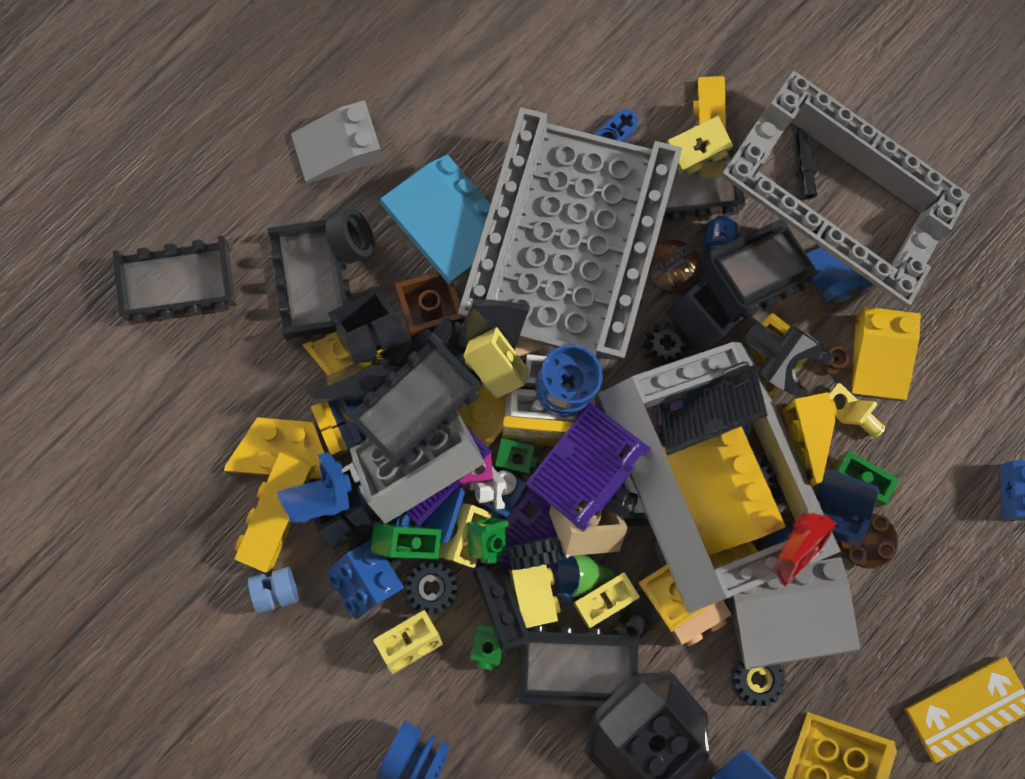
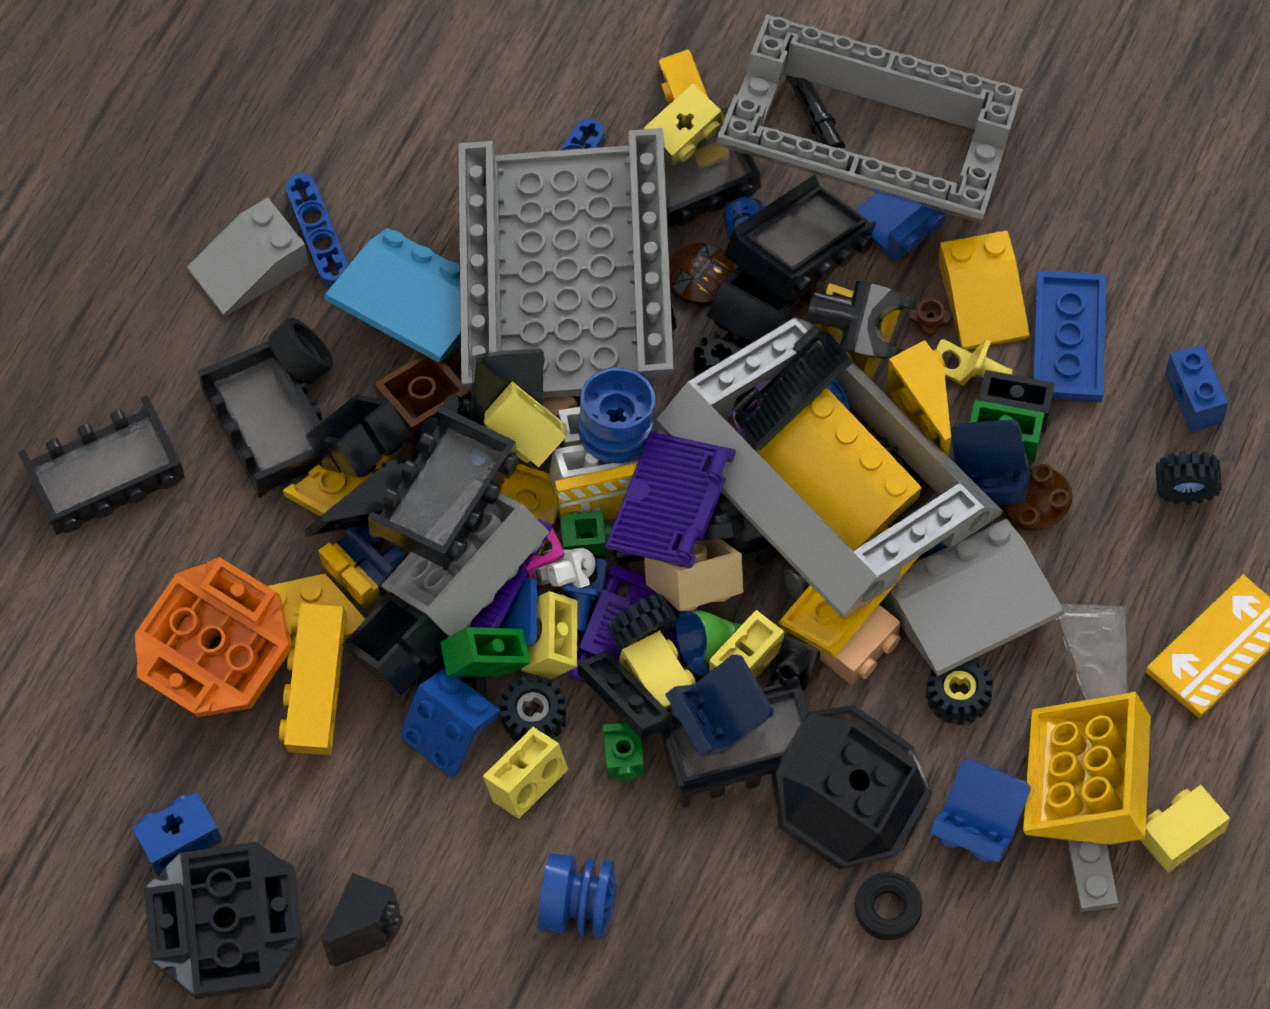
camera: 10 degrees left, 15 degrees down
medium blue wheel [248,566,298,614] -> none
blue bracket [277,452,351,523] -> none
green brick [467,517,508,564] -> none
red slope [774,512,836,587] -> none
none -> blue brick [132,792,222,876]
none -> orange piece [135,557,292,717]
none -> black piece [144,842,303,999]
none -> blue beam [285,174,348,288]
none -> black slope [321,873,403,967]
none -> dark blue bracket [665,654,774,756]
none -> black brick [979,370,1055,433]
none -> blue plate [1033,270,1106,402]
none -> clear wing [1056,604,1127,700]
none -> black bush [1156,451,1222,505]

